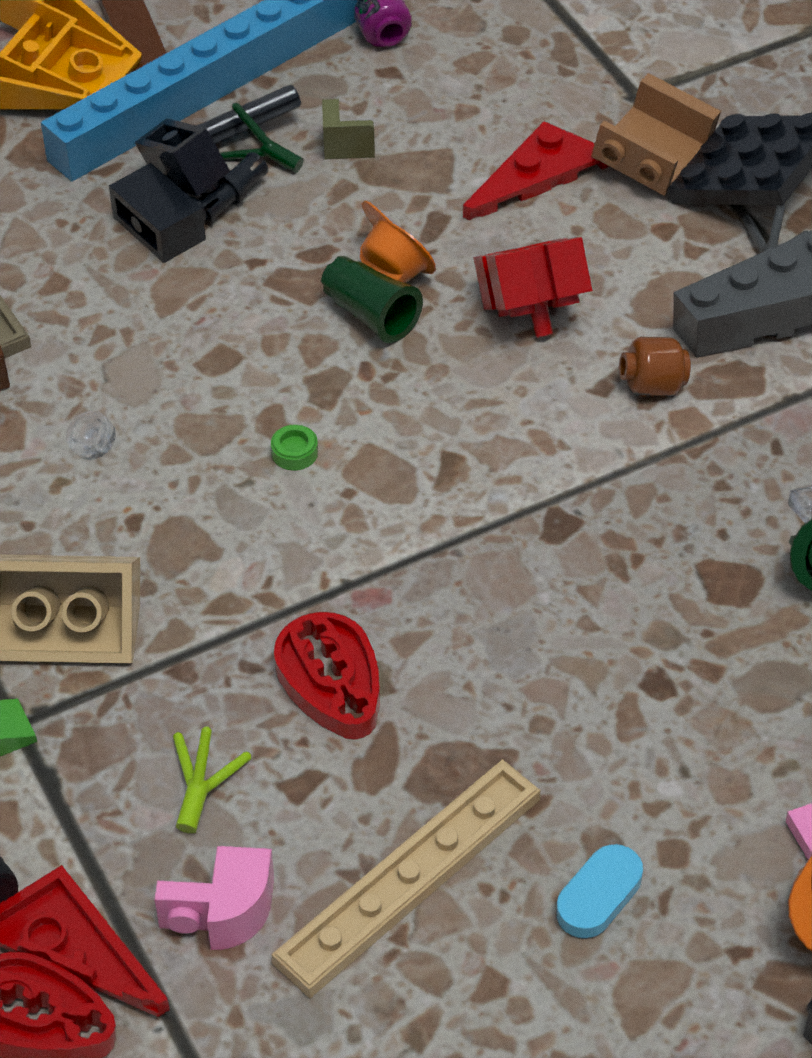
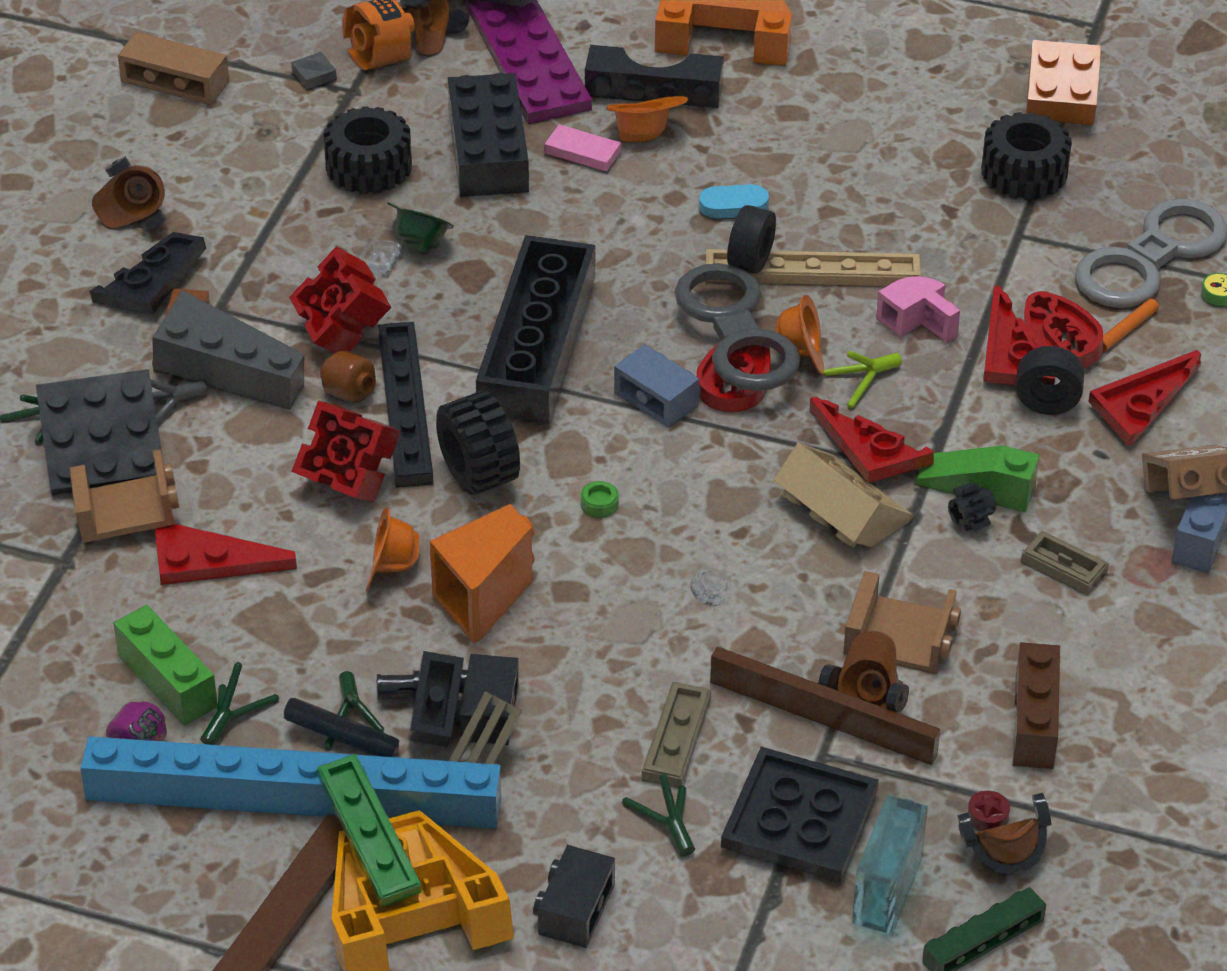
camera: 135 degrees left, 5 degrees down
dark green plant [321,256,423,343] -> none
olive panel [322,99,375,159] -> none
none -> bright green brick [113,604,217,726]
none -> dark green plant [200,662,279,745]
none -> red brick [289,246,391,354]
none -> green tile [317,753,421,907]
none -> black tile [378,322,434,487]
none -> orange slope [430,504,535,644]
none -> black tyre [436,390,520,495]
none -> dark tan tile [449,691,523,764]
none -> black brick [476,235,596,424]
none -> sand blue brick [614,344,699,428]
none -> dark grey bar [674,263,801,391]
none -> black tyre [727,205,776,273]
none -> orange piece [776,295,824,374]
none -> red wing [810,396,934,483]

